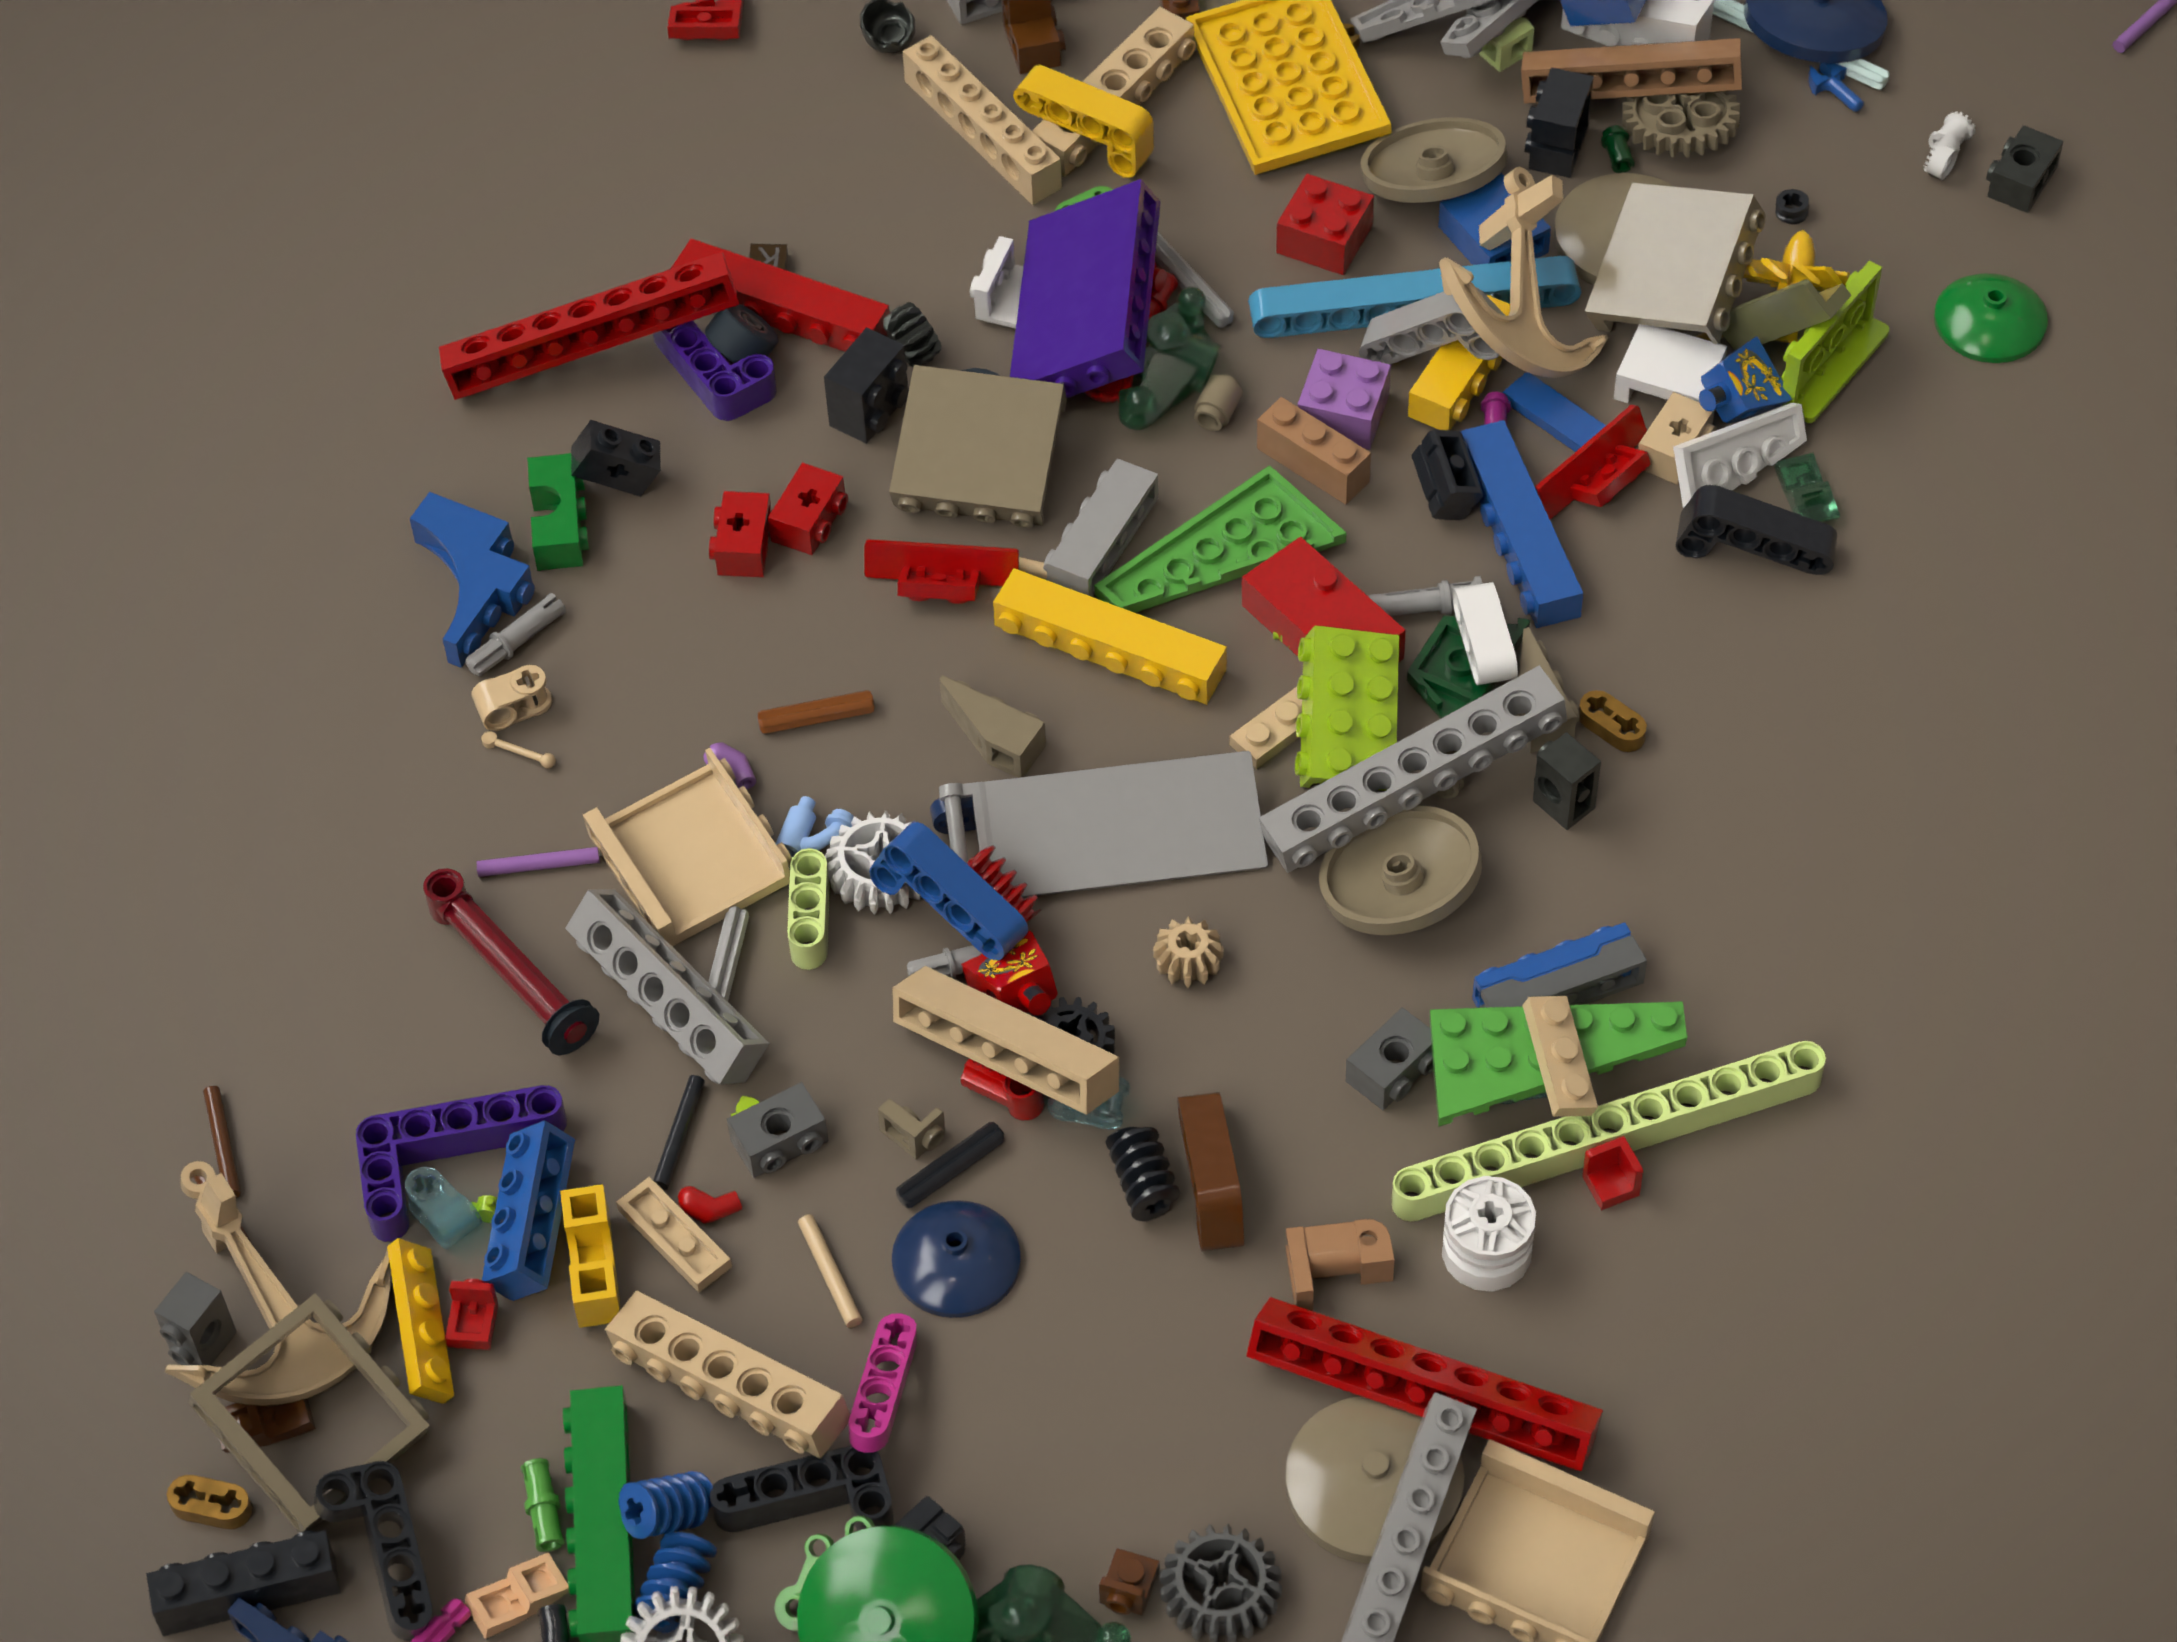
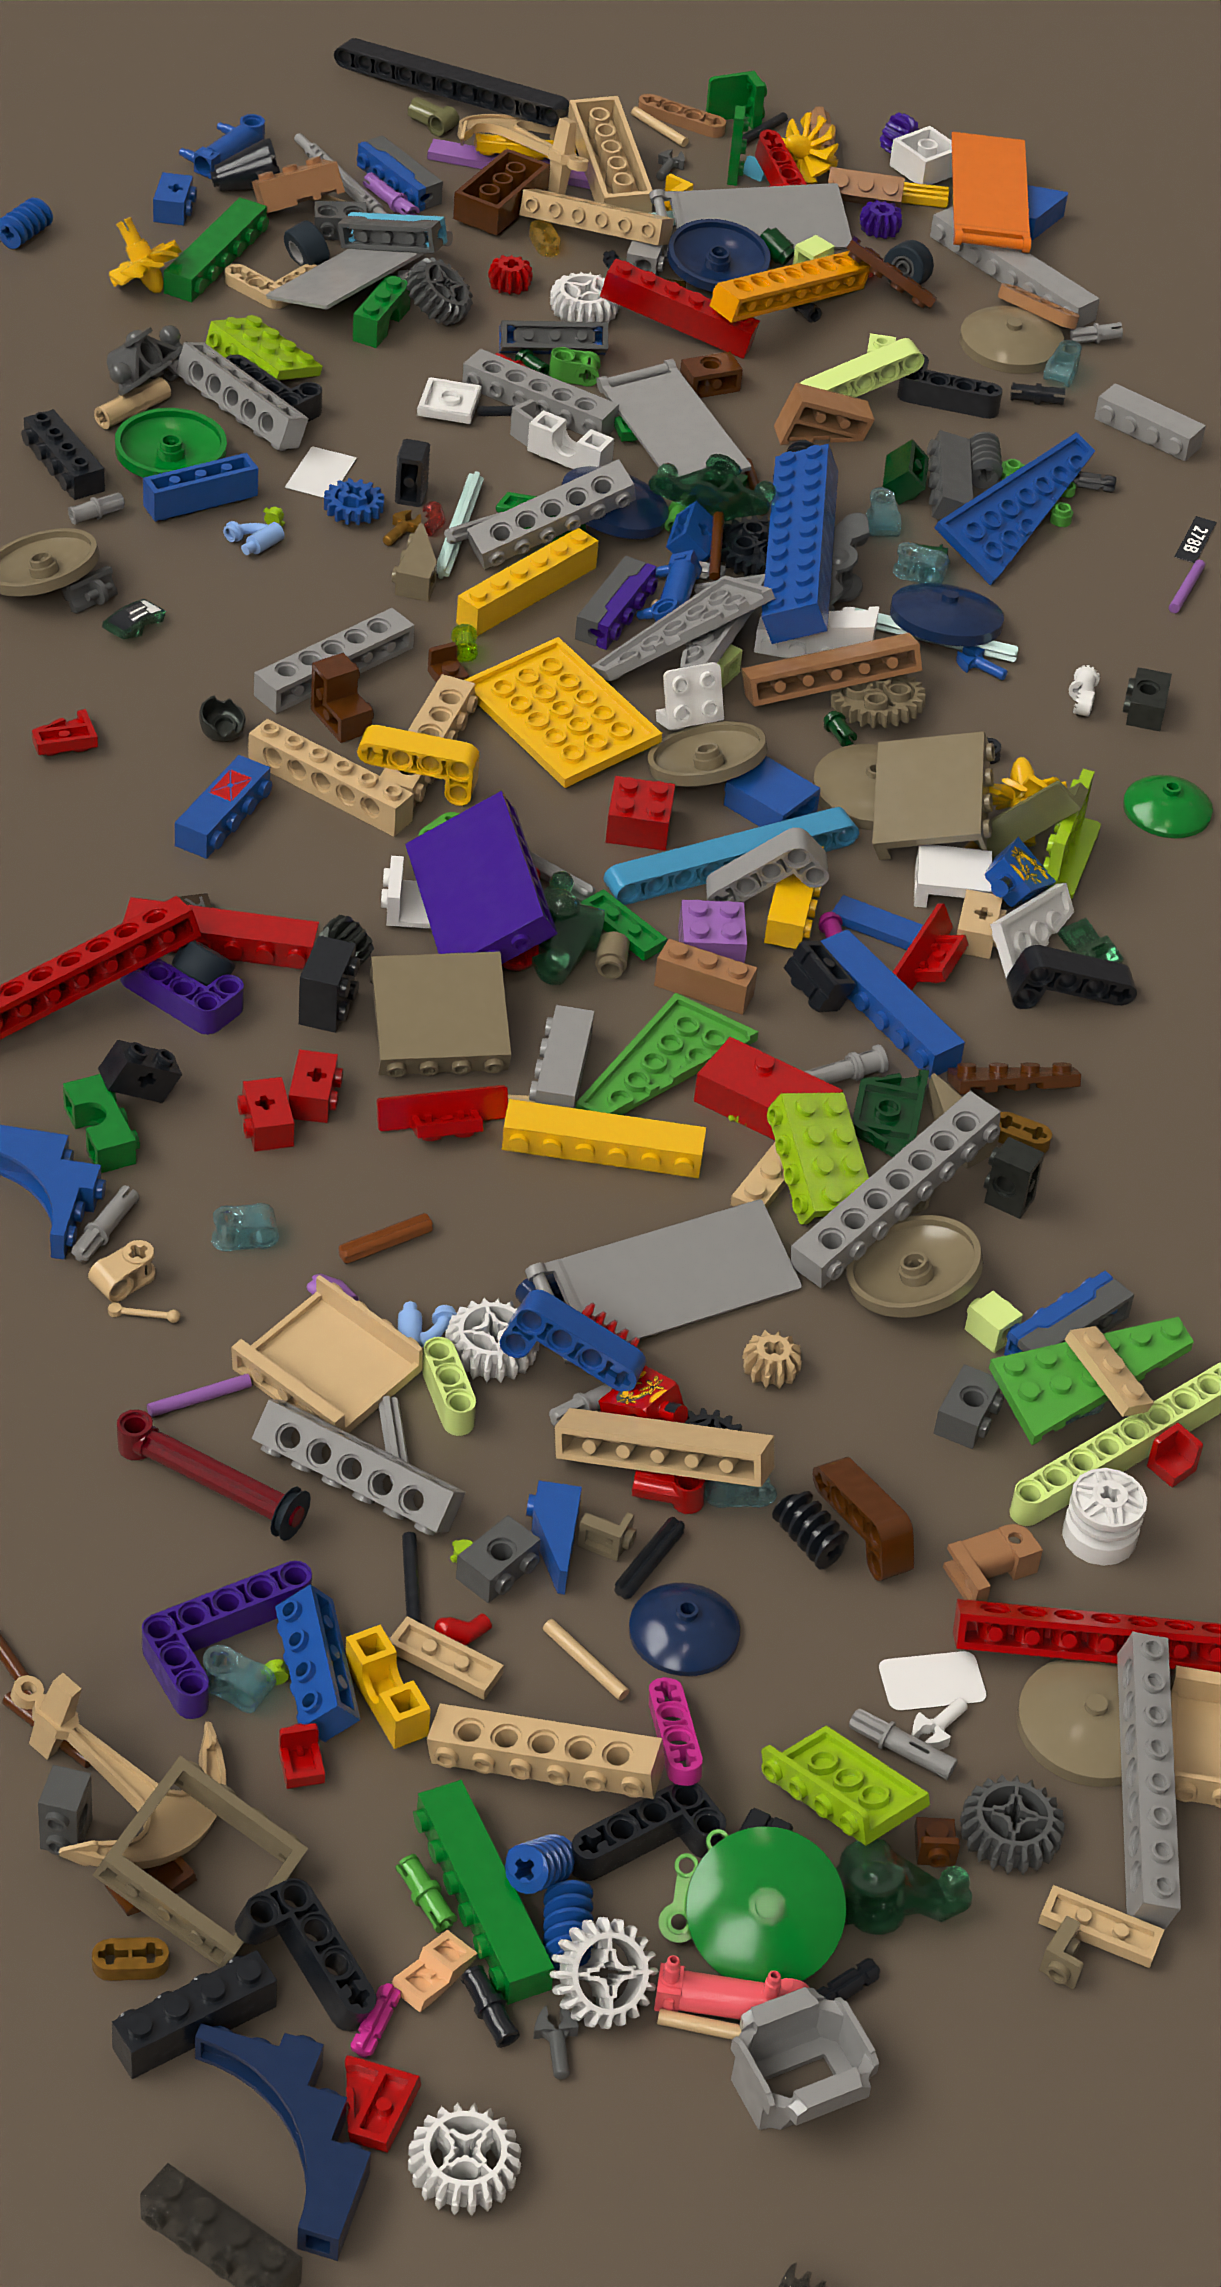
camera: 25 degrees left, 10 degrees down
yellow plate [387,1238,455,1404] -> none
dark tan slope [939,675,1046,778] -> none
tan piece [1439,167,1608,378] -> none
white beam [1452,582,1518,685] -> none
black piece [1524,67,1594,178] -> none
none -> blue brick [175,755,272,859]
none -> clear light blue piece [211,1203,280,1251]
none -> blue slope [526,1480,582,1595]
none -> green plate [580,889,668,961]
none -> white bracket [656,662,724,731]
none -> lime bracket [761,1725,930,1846]
none -> light grey axle [849,1709,958,1781]
none -> white sticker [879,1651,986,1710]
none -> white bar [911,1698,968,1750]
none -> reddish brown wing [947,1062,1081,1095]
none -> yellowish green brick [965,1291,1023,1353]

